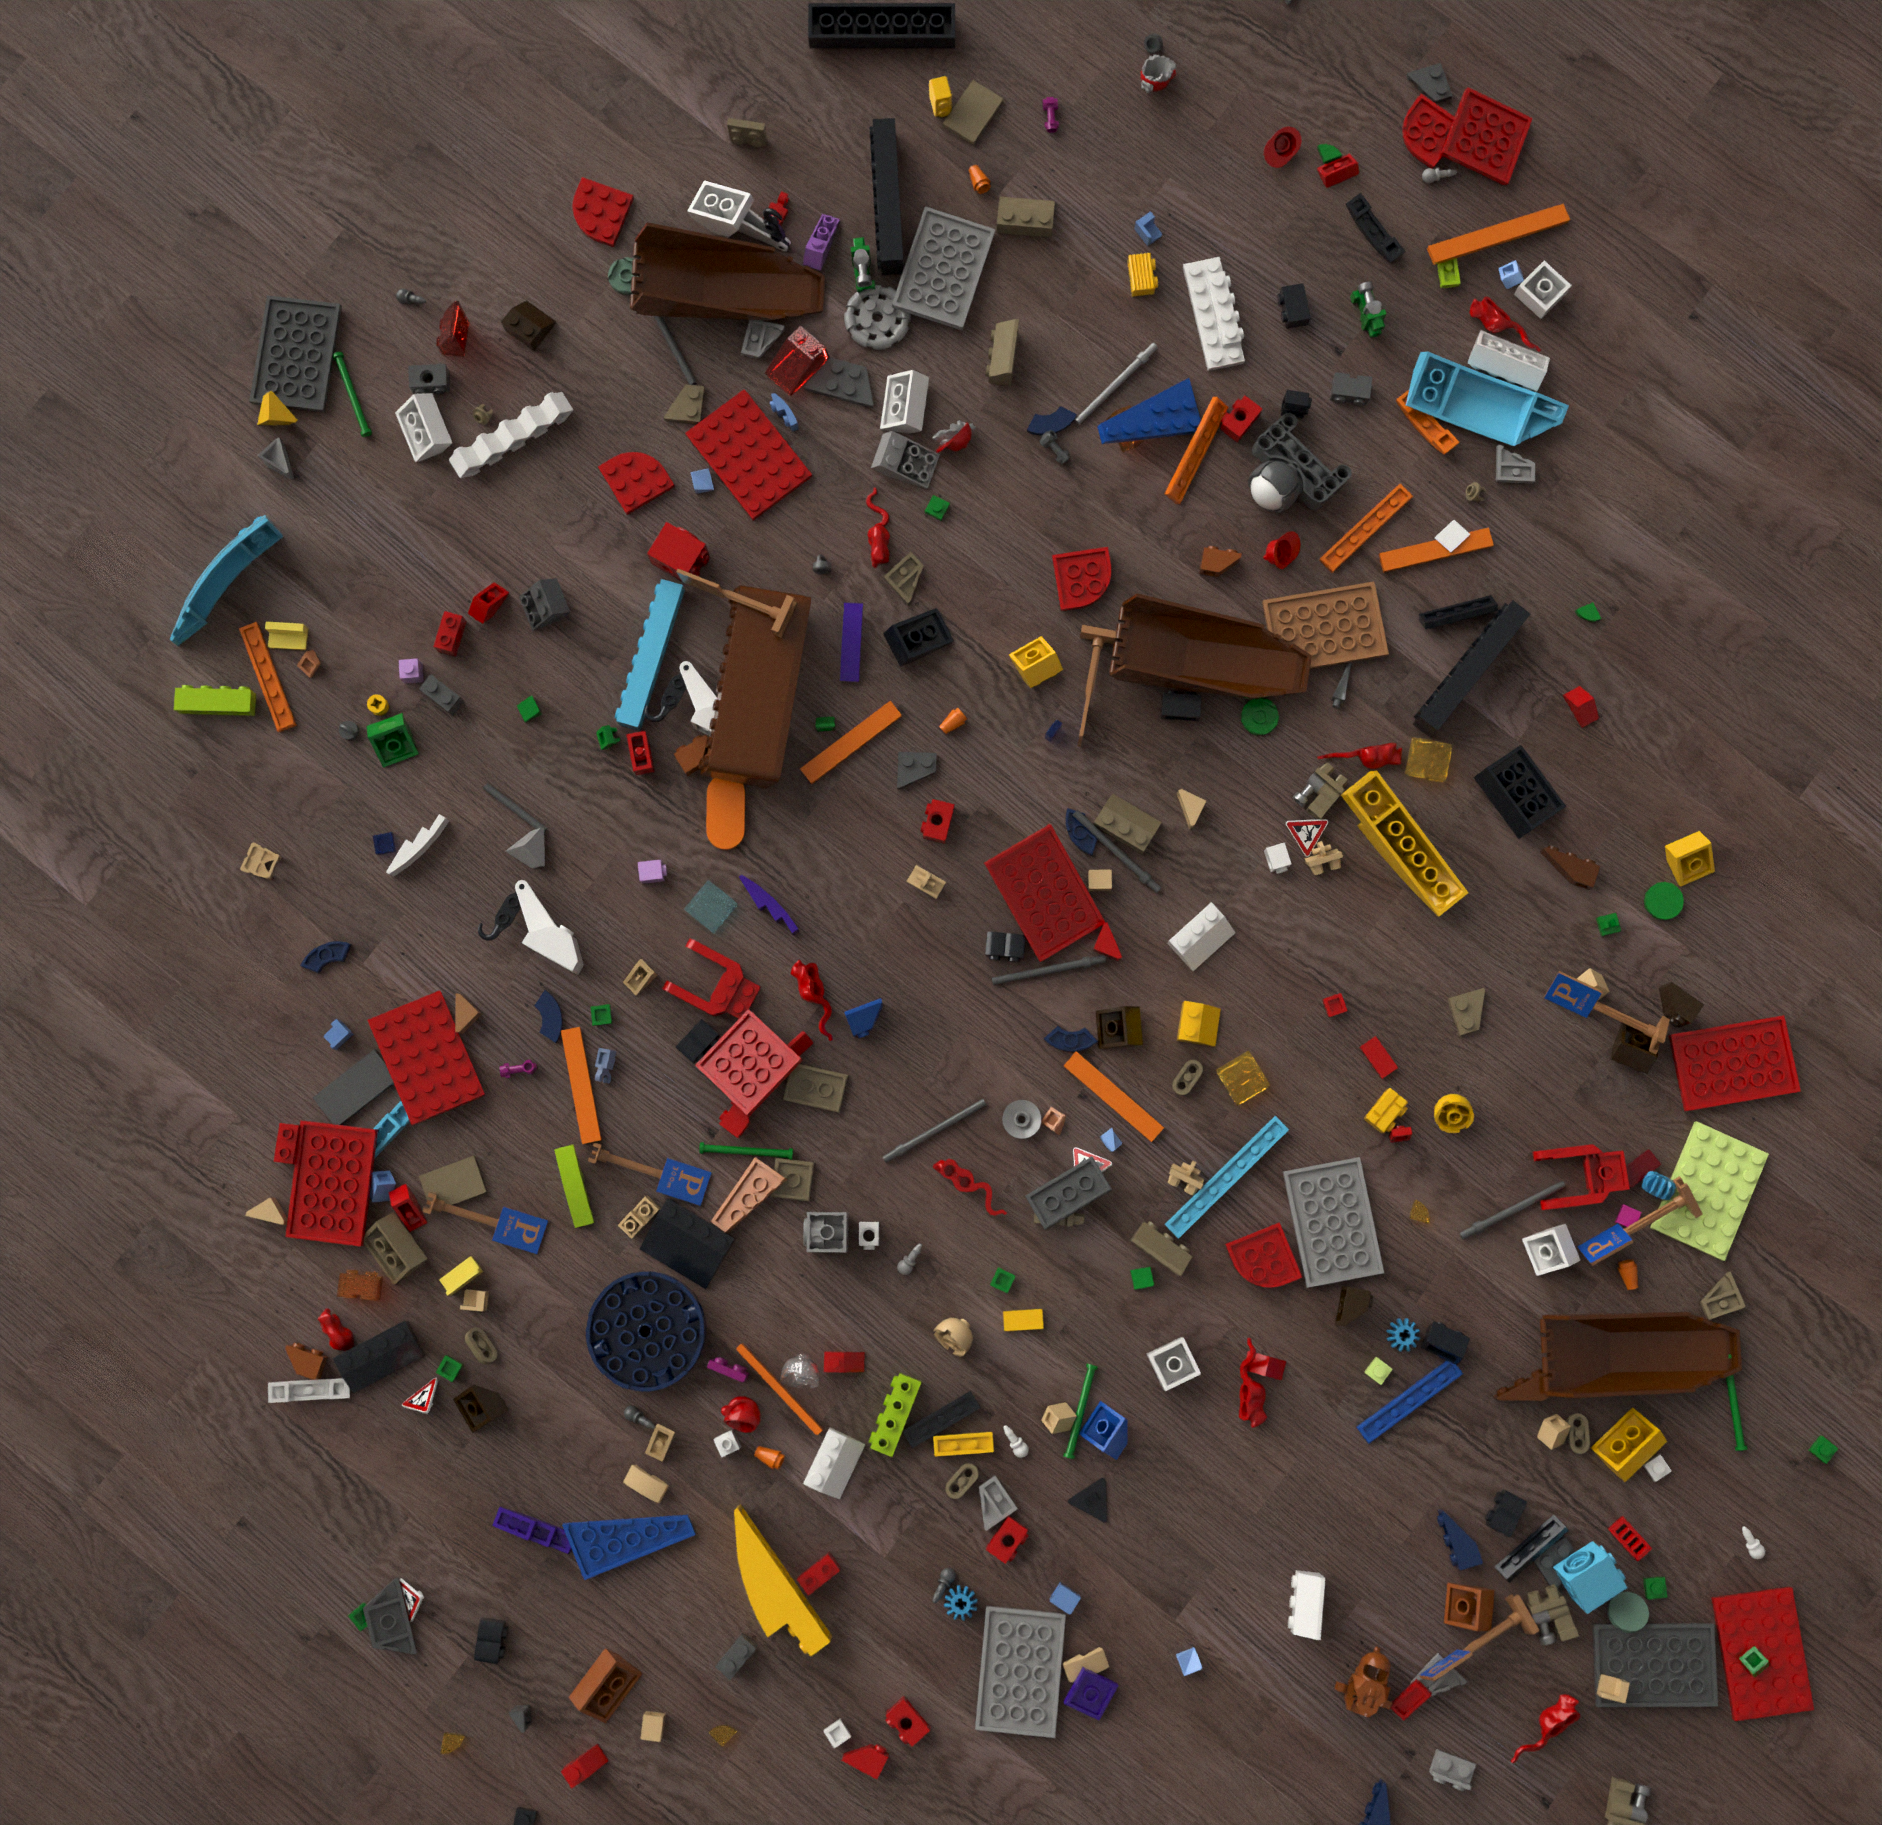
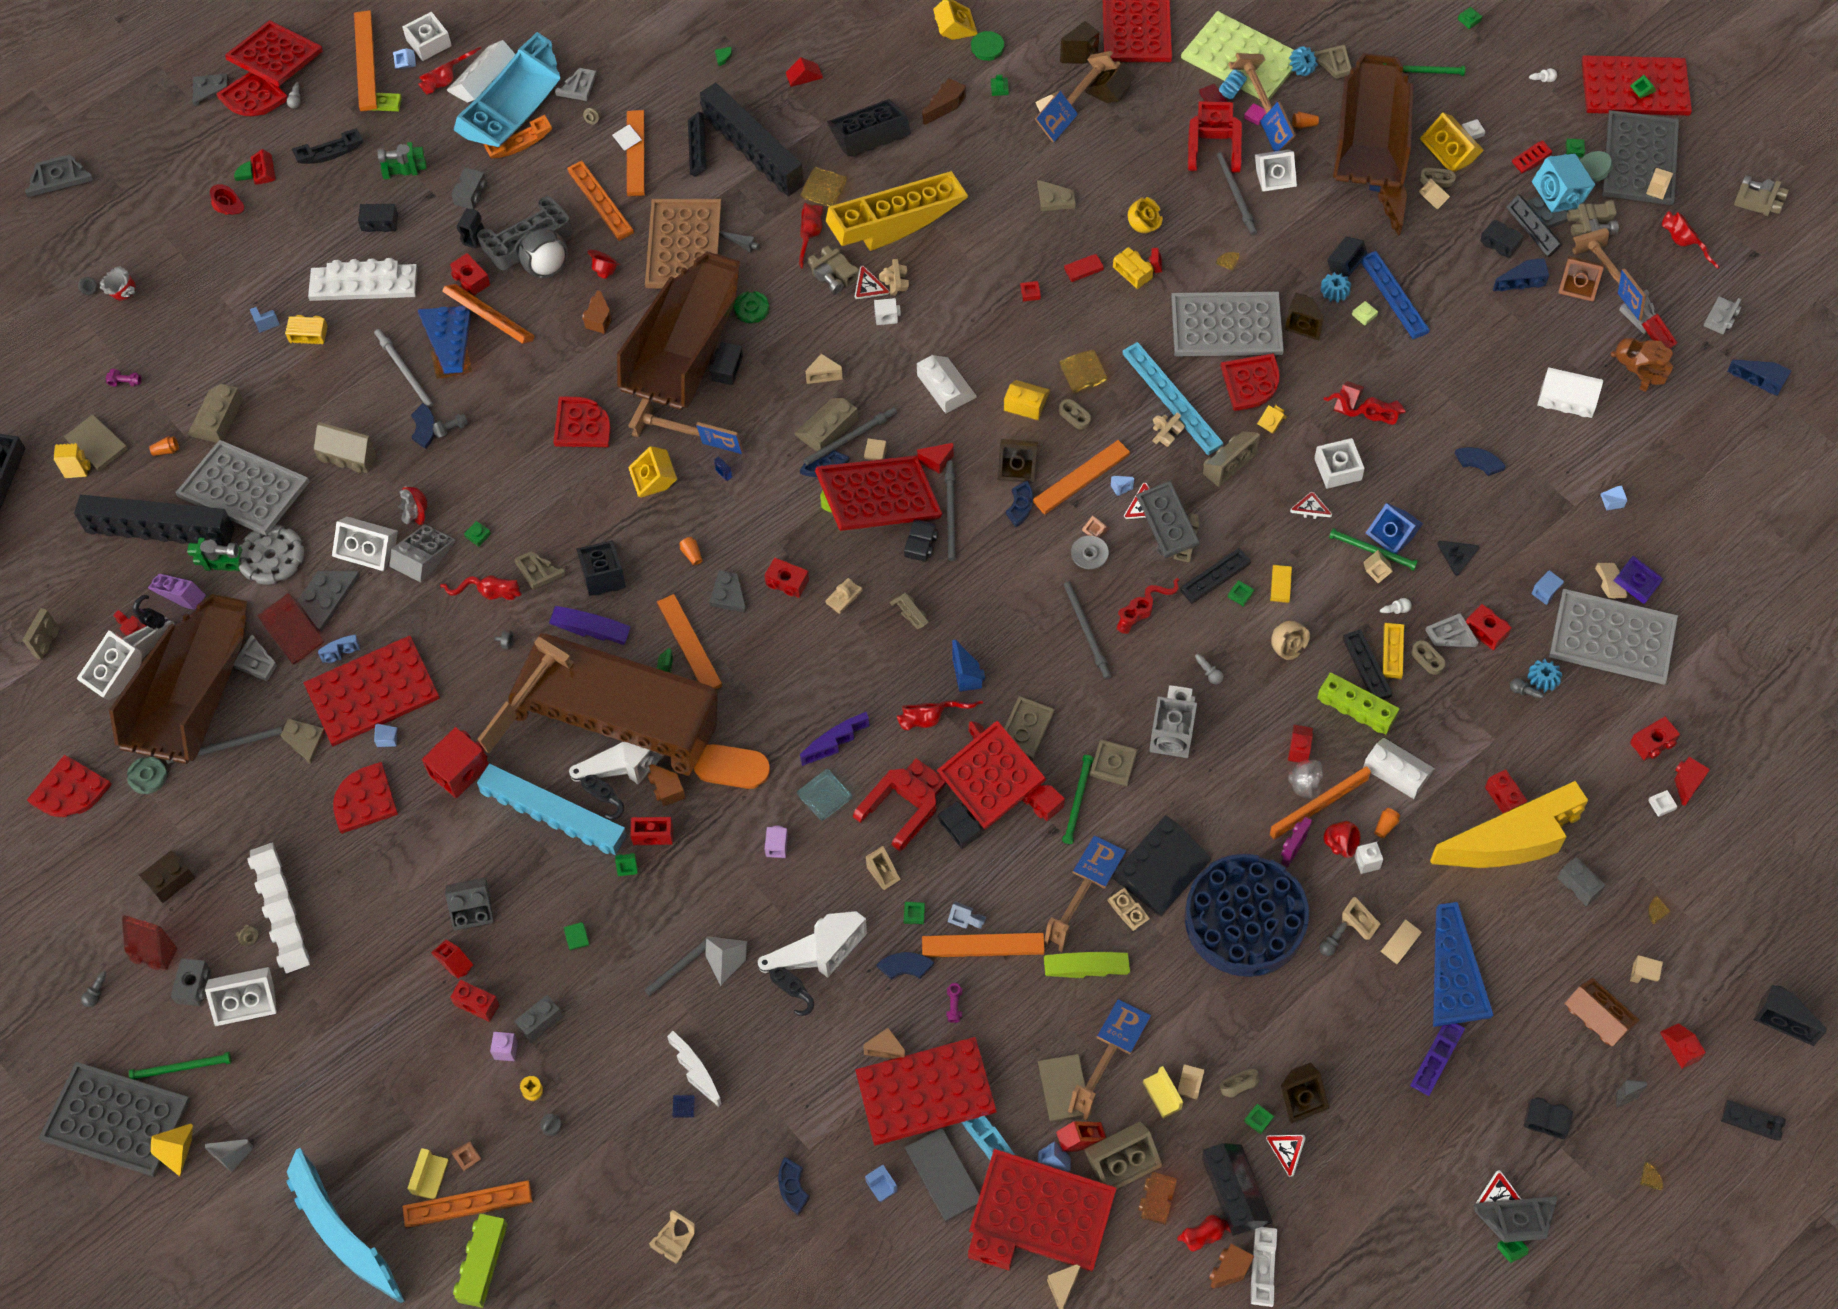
camera: 80 degrees left, 20 degrees down
green slope [367,713,419,768] -> none
nougat wing [710,1157,787,1233] -> none
green slope [1130,1266,1154,1290] -> none
none -> dark tan wing [889,593,928,629]
none -> black plate [1180,548,1251,604]
none -> yellow bracket [1257,405,1287,434]
none -> dark azure gear [1289,46,1318,76]
none -> piece [1290,492,1332,519]
none -> dark blue tile [1455,447,1506,476]

